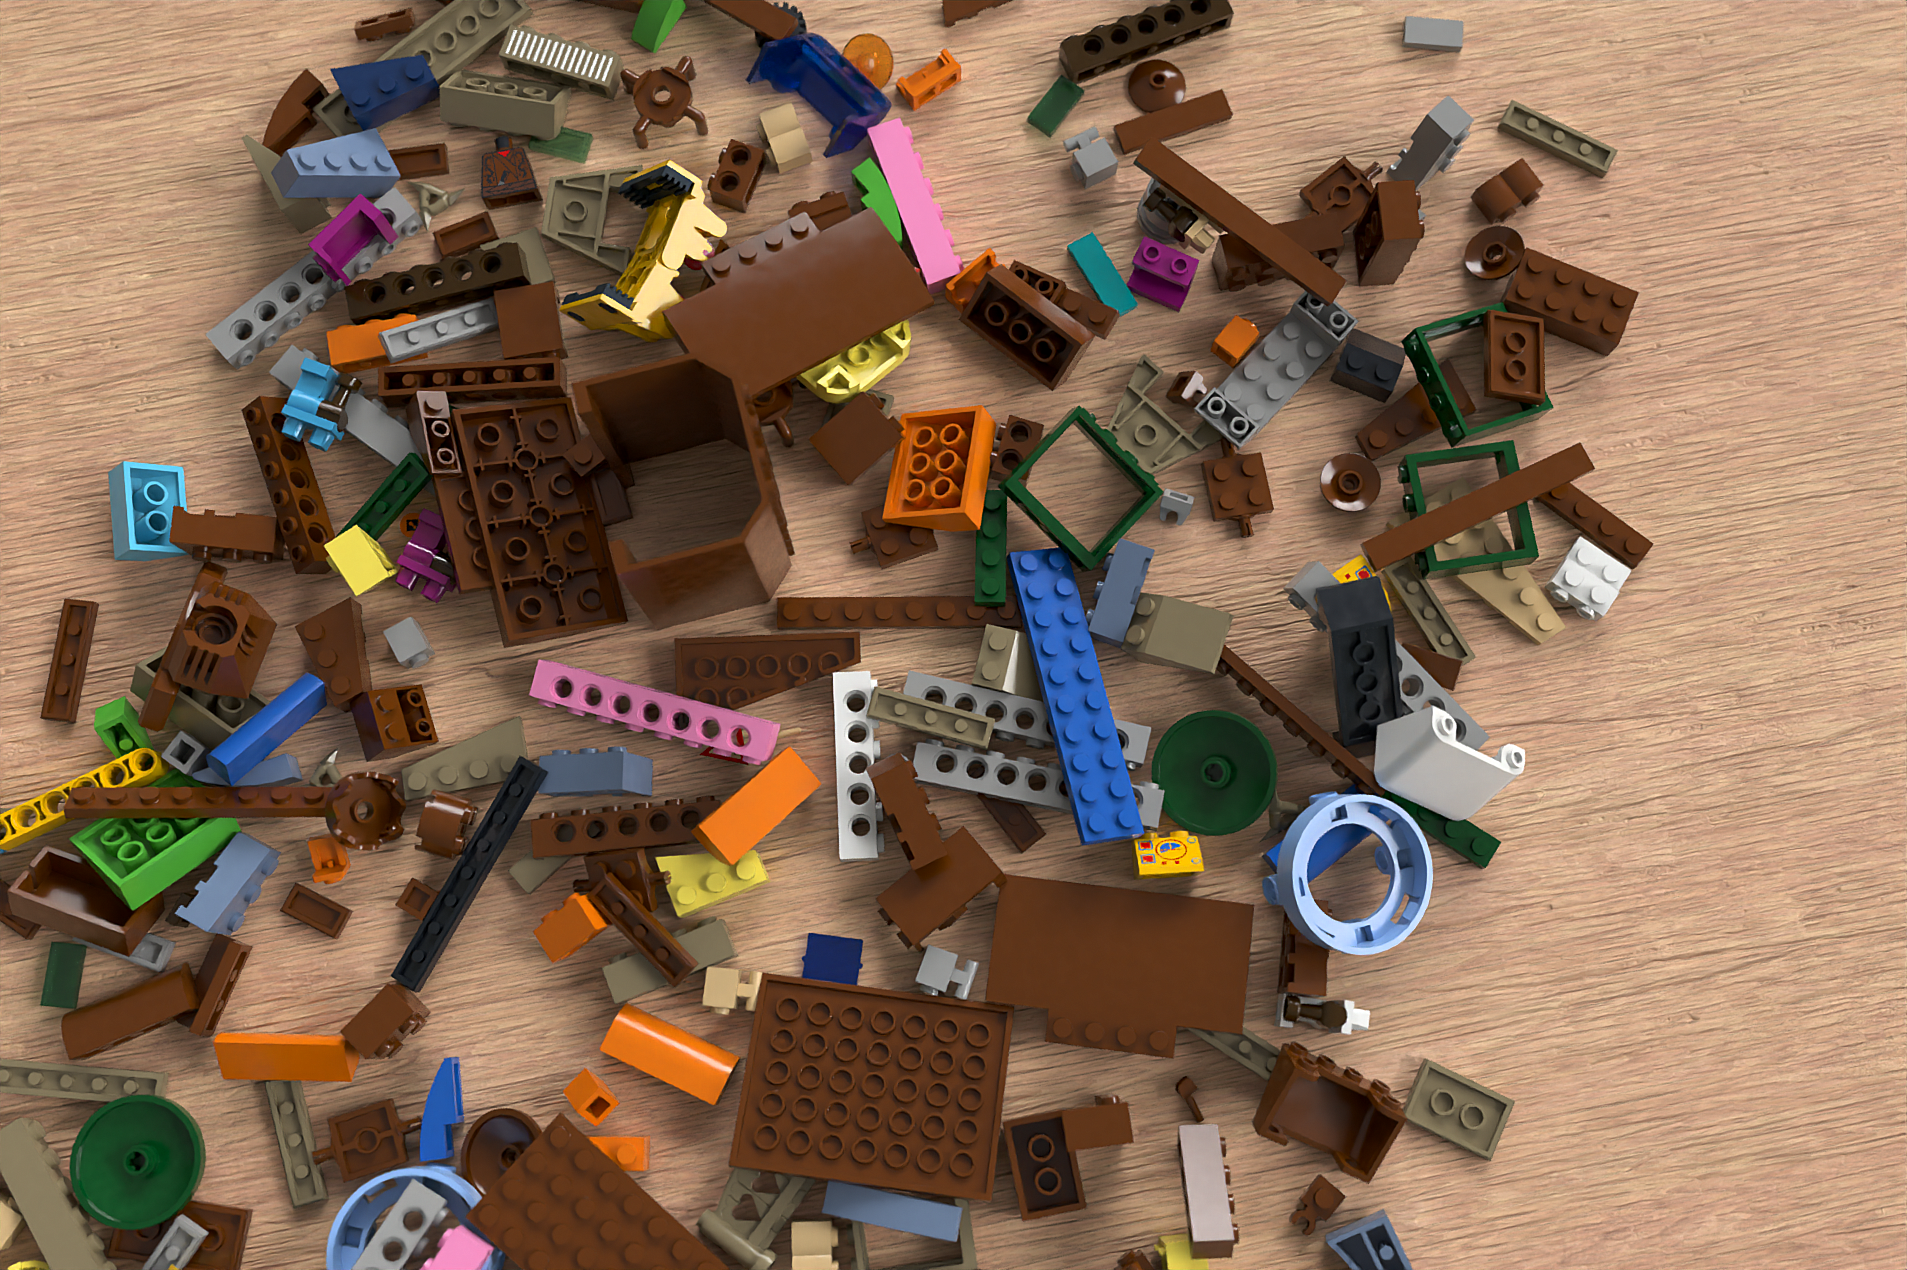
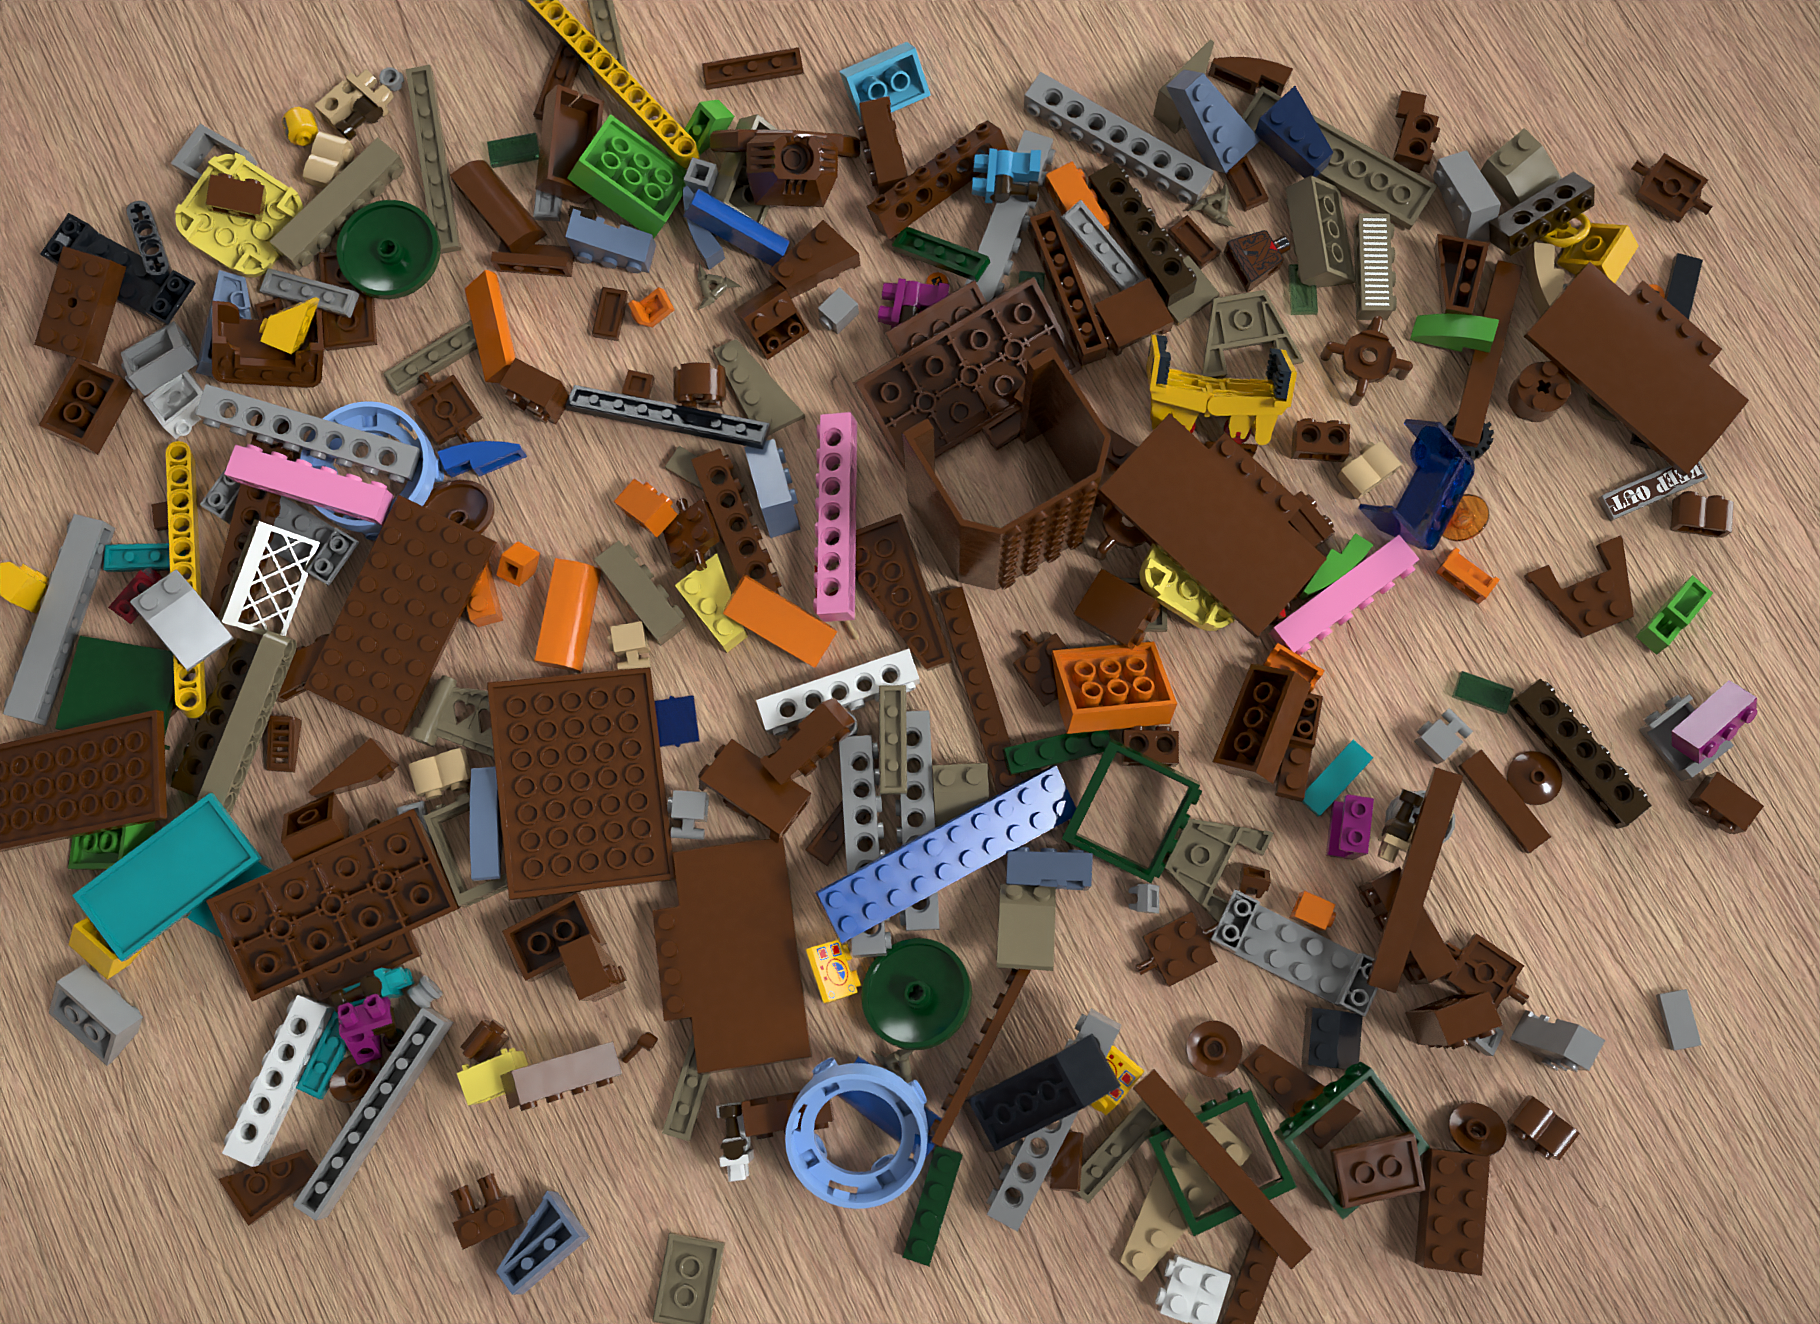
camera: 80 degrees right, 0 degrees up
reddish brown plate [63,786,333,818] -> none
magenta panel [308,194,399,286] -> none
light yellow wedge [324,525,398,596] -> none
reddish brown plate [325,771,406,851] -> none
reddish brown plate [354,7,416,42] -> none
reddish brown slope [406,391,462,475] -> none
reddish brown tile [587,872,699,988] -> none
reddish brown windscreen [1252,1041,1408,1184] -> none
reddish brown plate [1289,1174,1346,1236] -> none
white windscreen [1374,706,1525,821] -> none
dark tan tile [1497,100,1618,178] -> none

